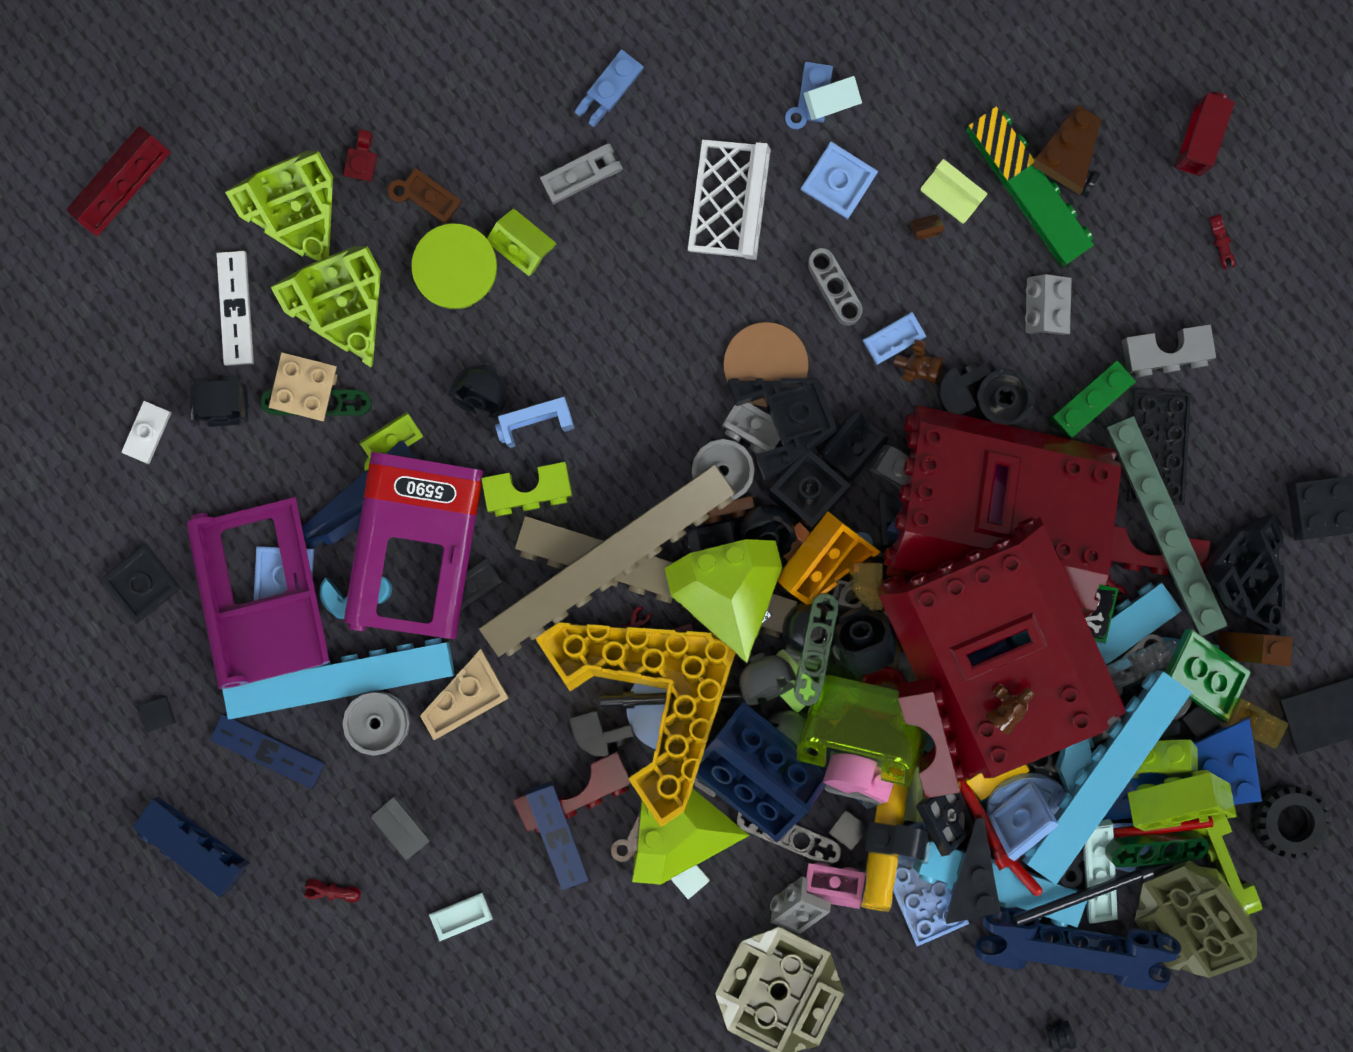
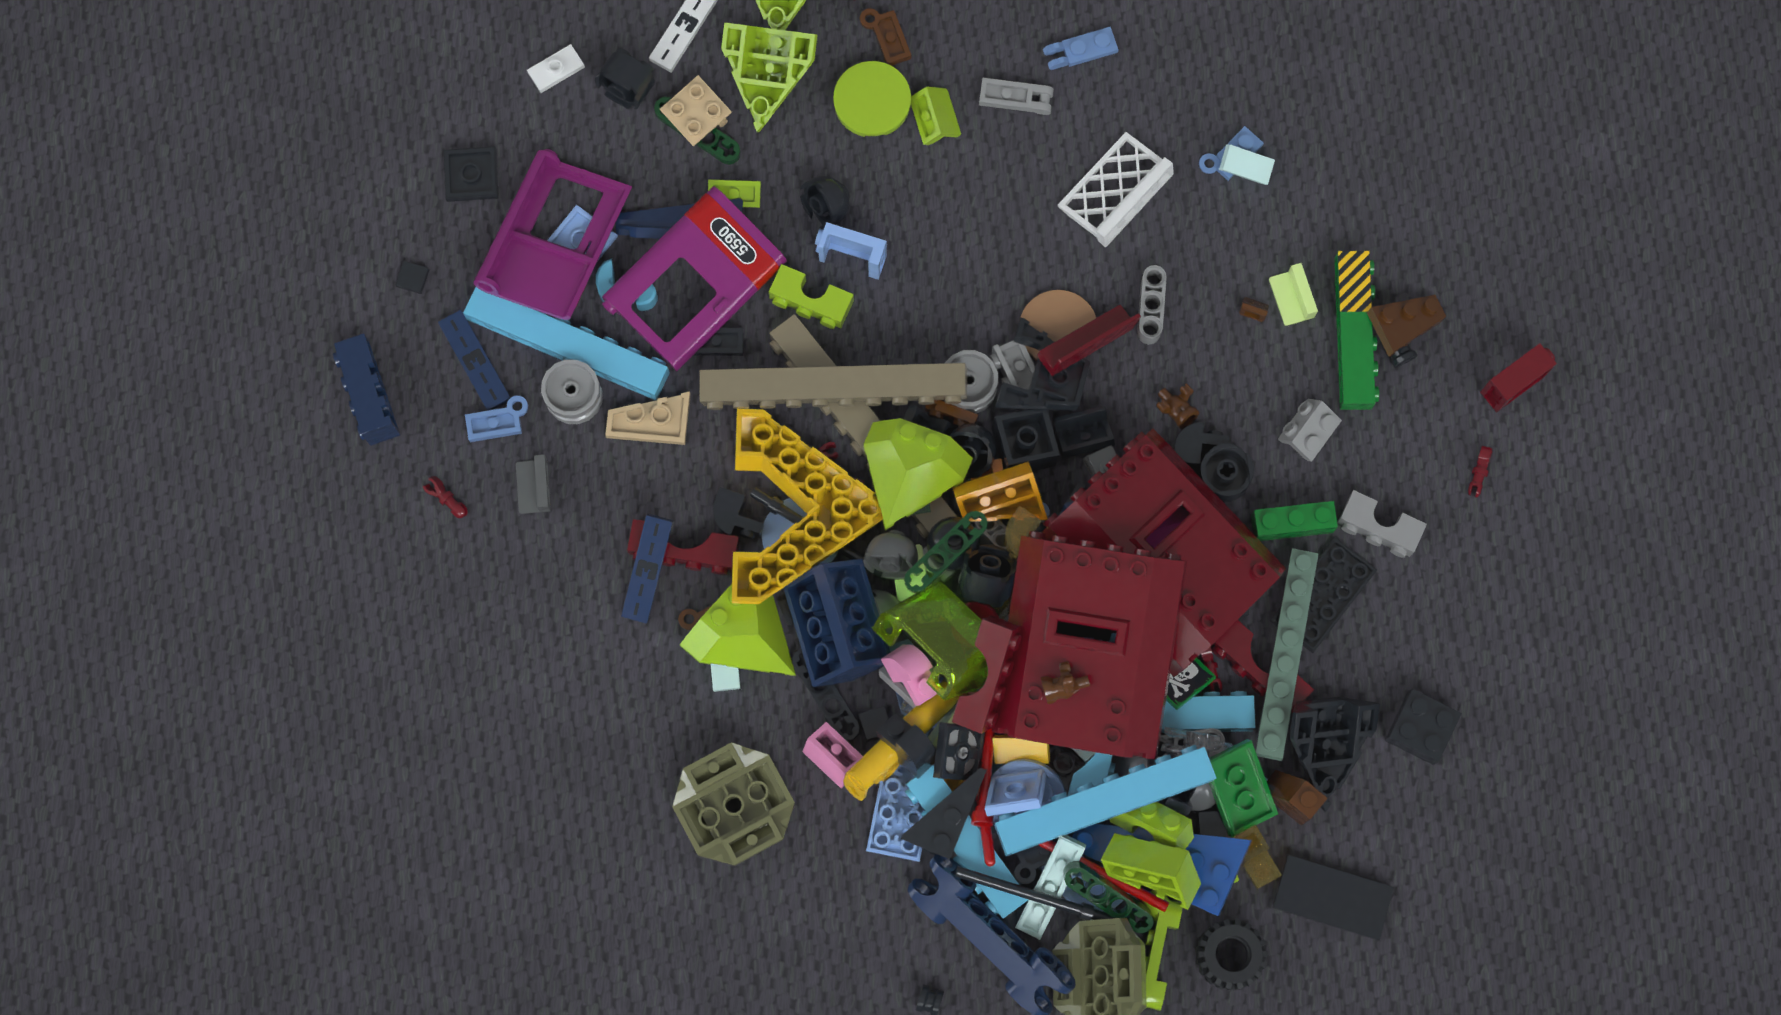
camera: 35 degrees right, 10 degrees down
light aqua tile [429,893,493,941] -> none
light grey bracket [770,876,831,934] -> none
light blue tile [800,142,878,220] -> none
light blue plate [863,312,926,365] -> none
none -> medium blue hinge [465,396,528,442]
none -> dark red panel [1037,304,1141,376]

